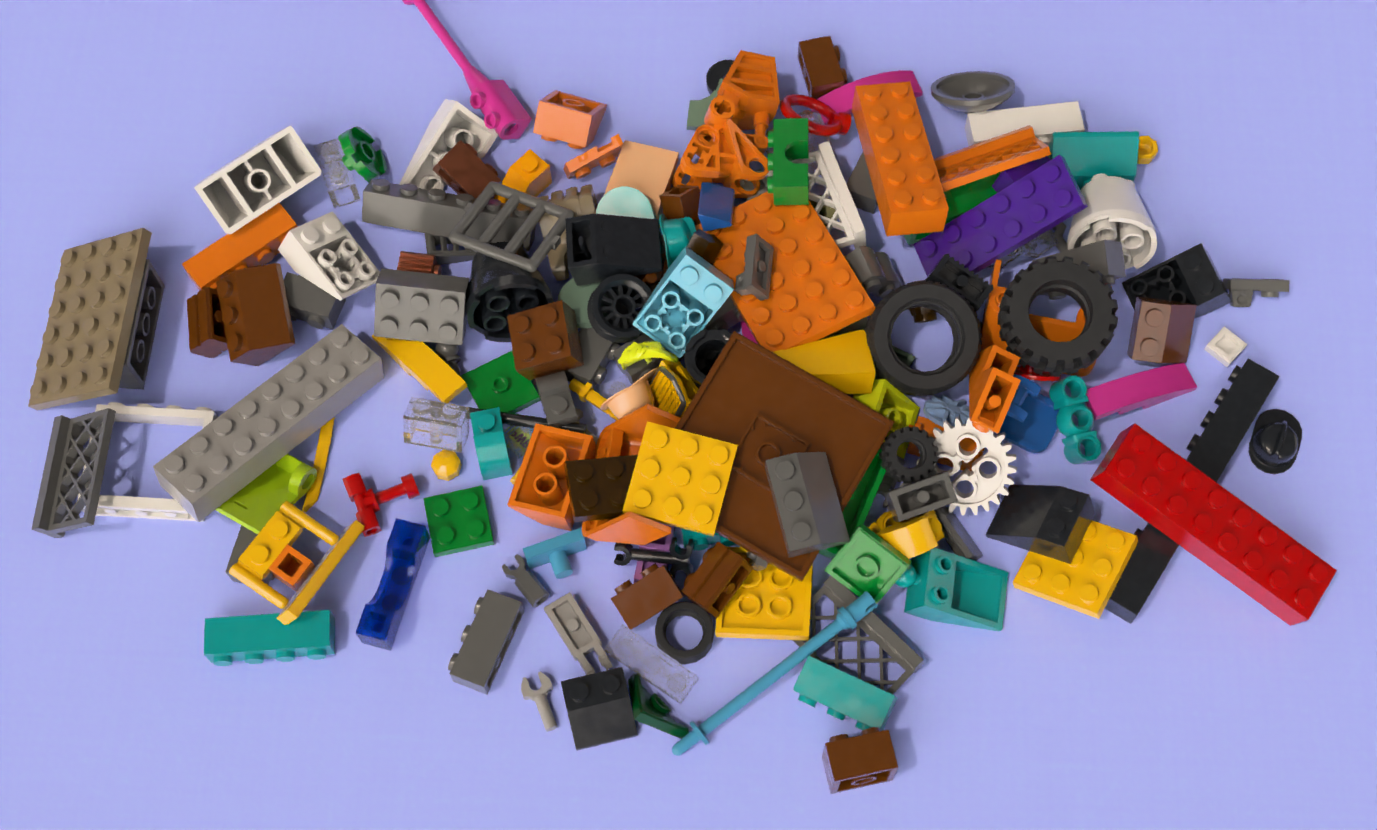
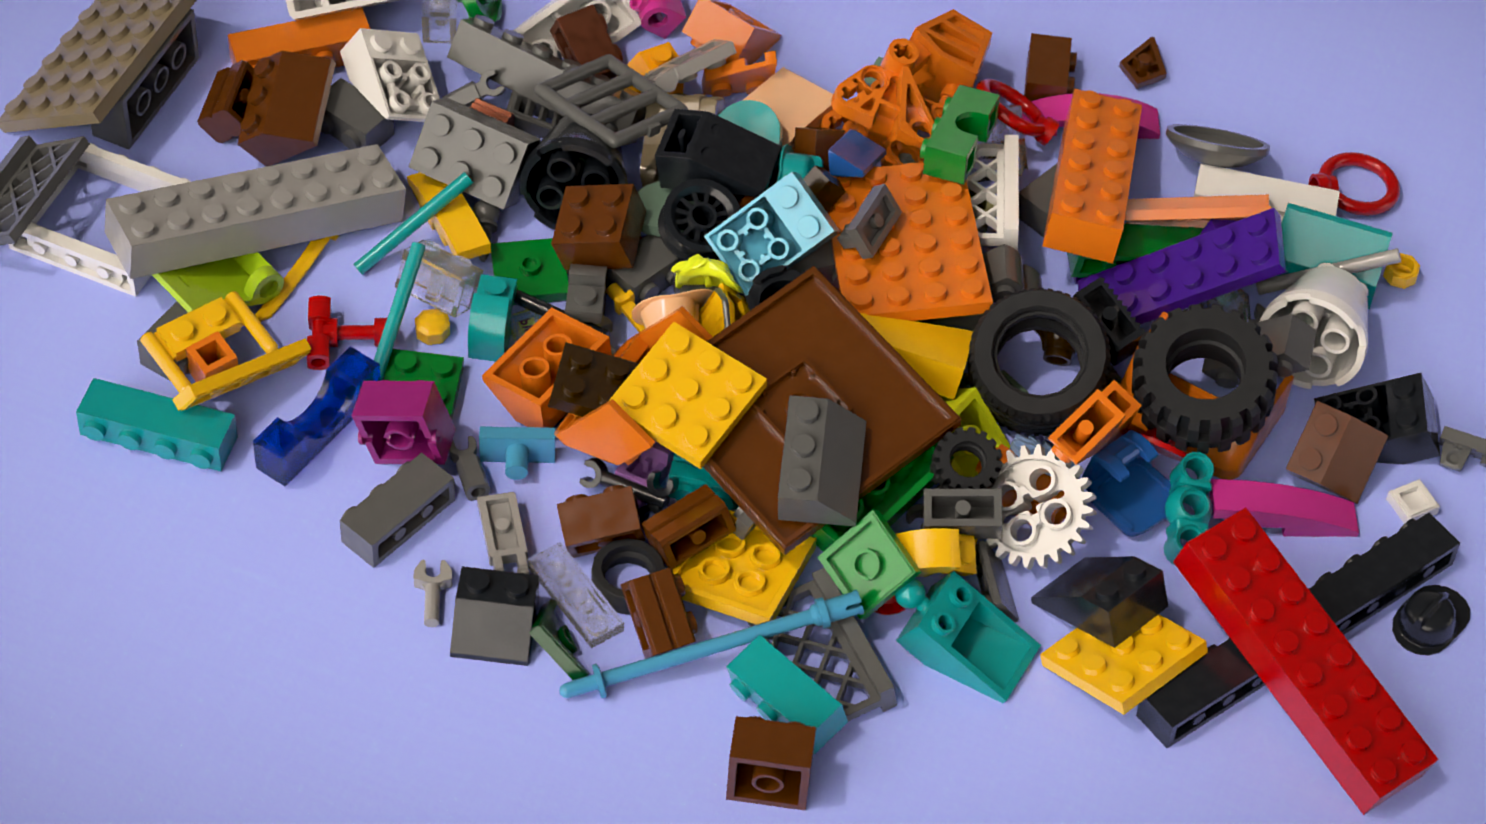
camera: 15 degrees right, 15 degrees down
none -> magenta brick [352,380,456,465]
none -> teal bar [353,172,473,275]
none -> teal bar [368,242,426,381]
none -> bar [442,69,506,107]
none -> reddish brown brick [620,567,698,659]
none -> light grey hinge [642,39,737,93]
none -> reddish brown piece [1119,37,1167,89]
none -> light grey bar [1256,248,1401,295]
none -> red piece [1308,152,1400,216]

